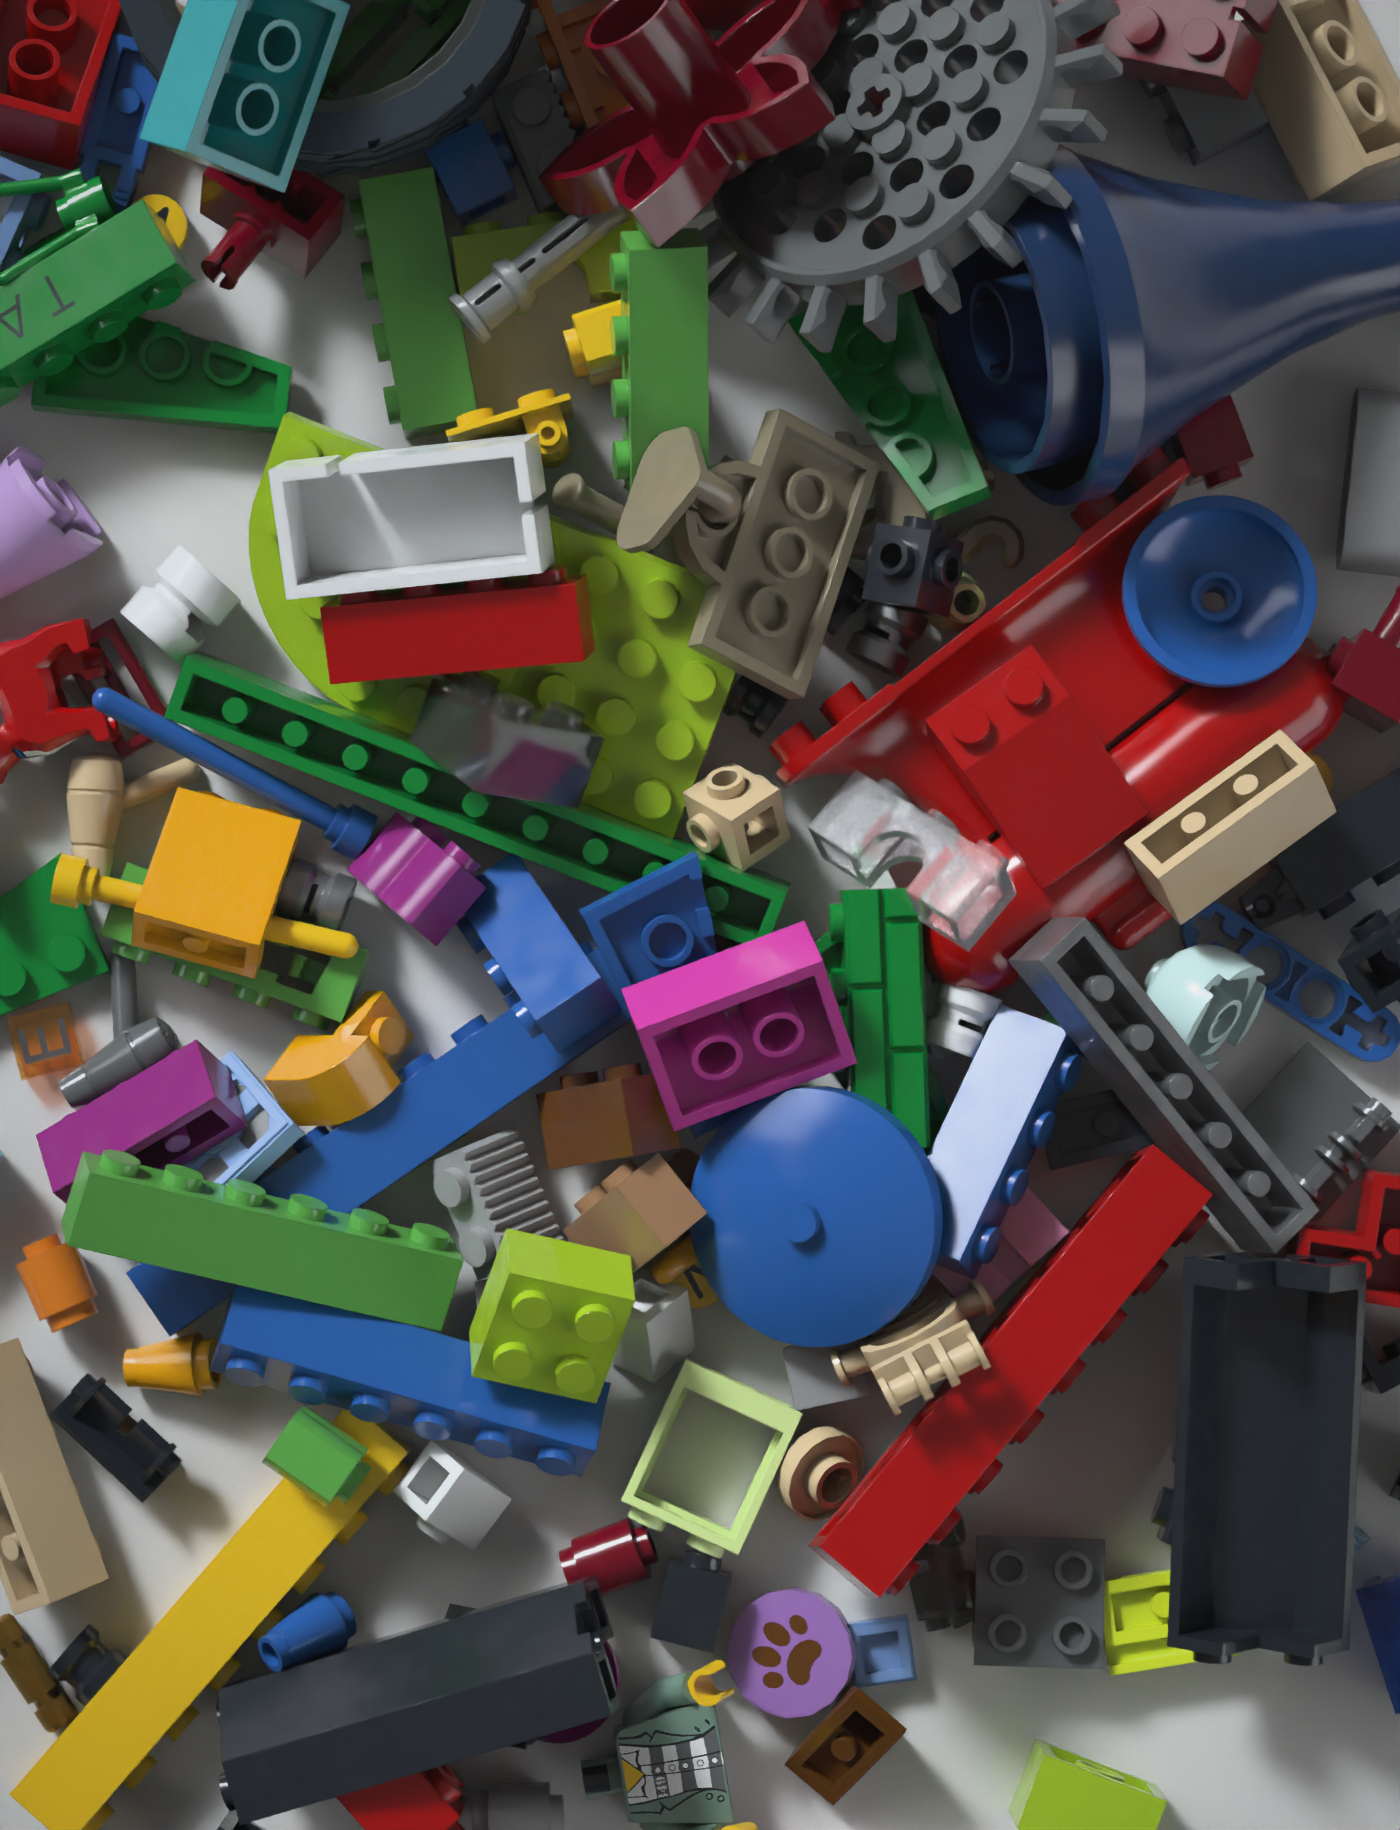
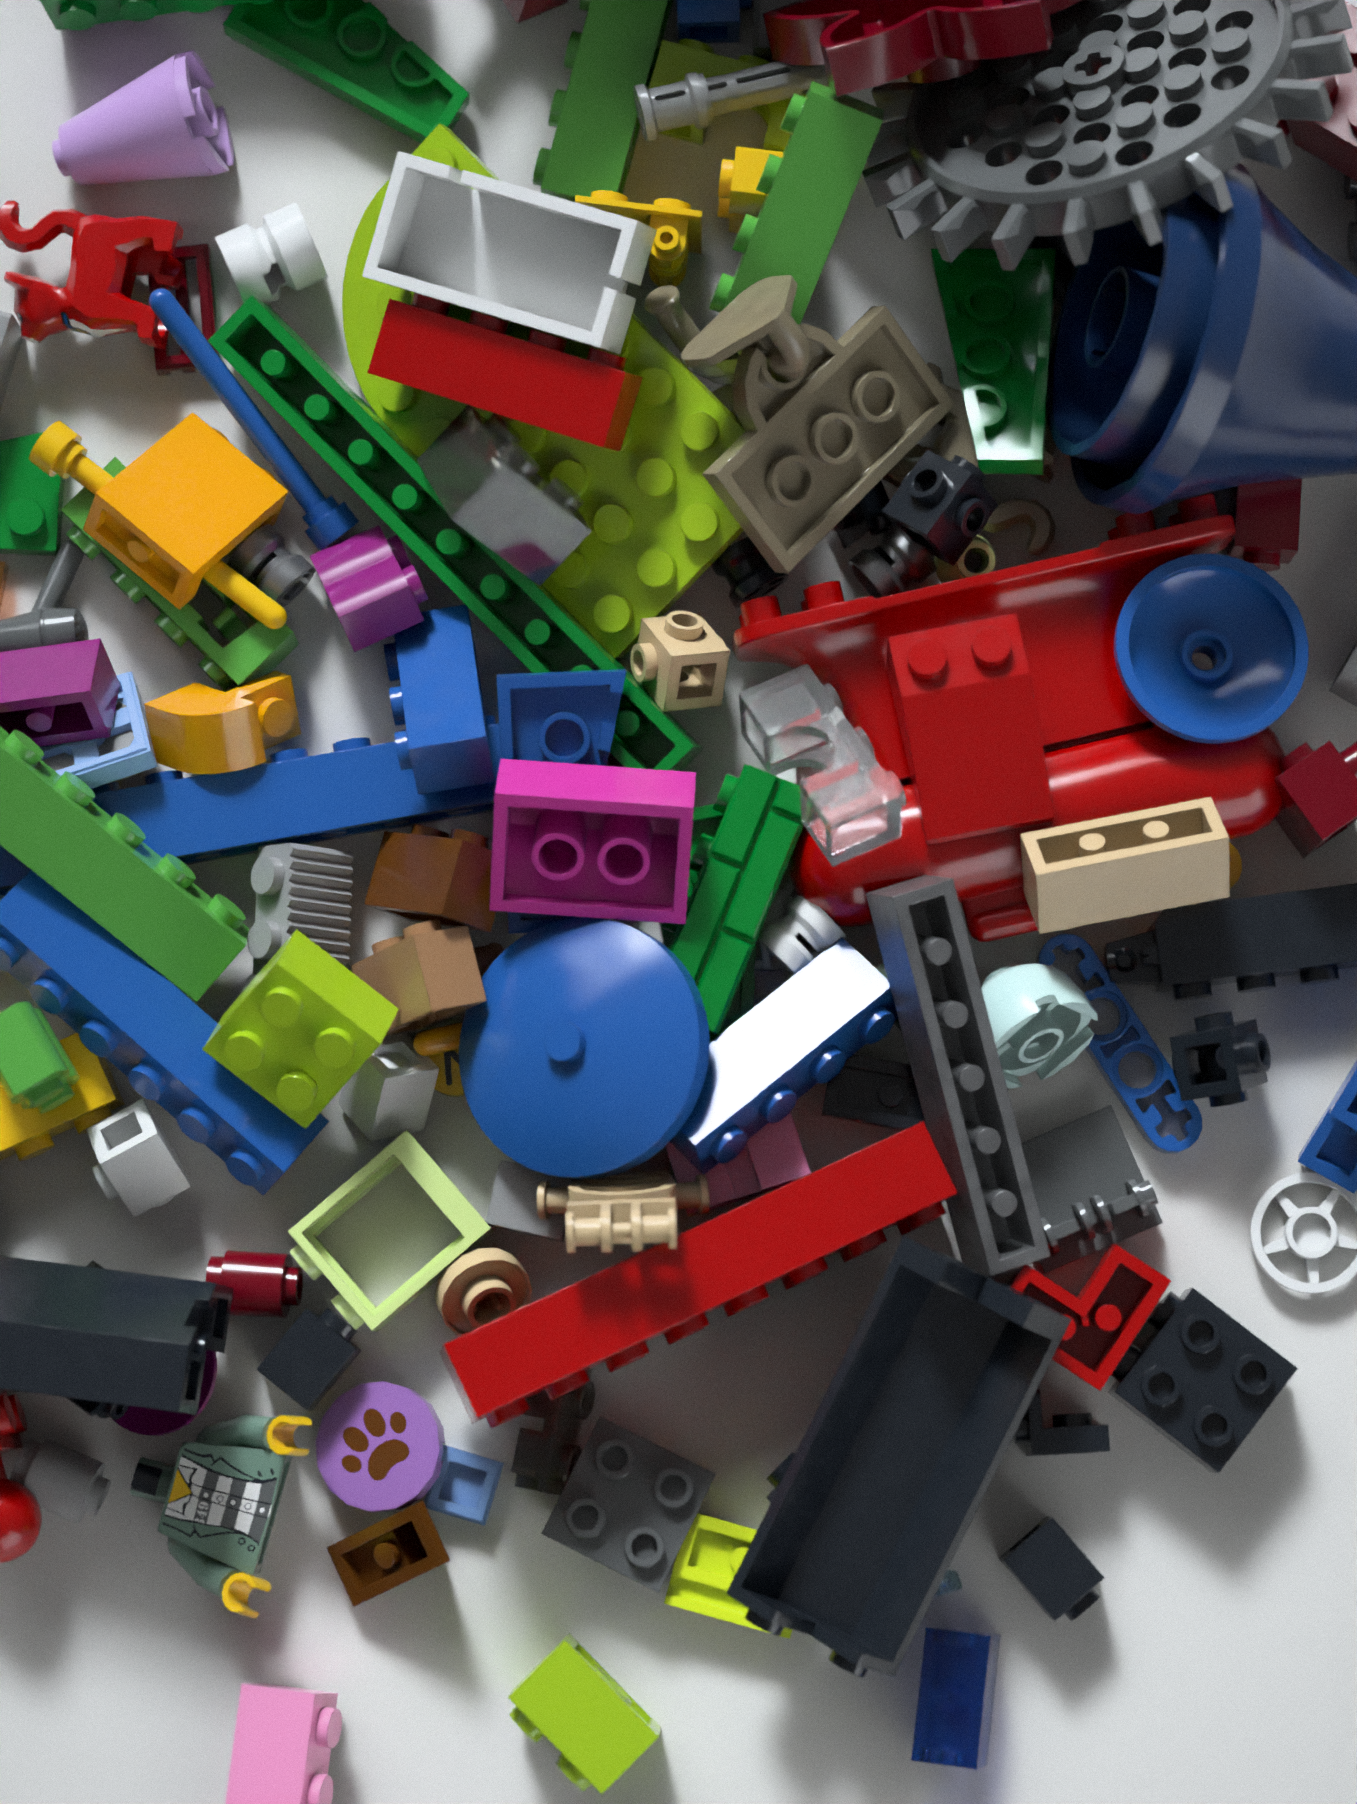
camera: 30 degrees right, 5 degrees down
tan piece [66,753,200,877] -> none

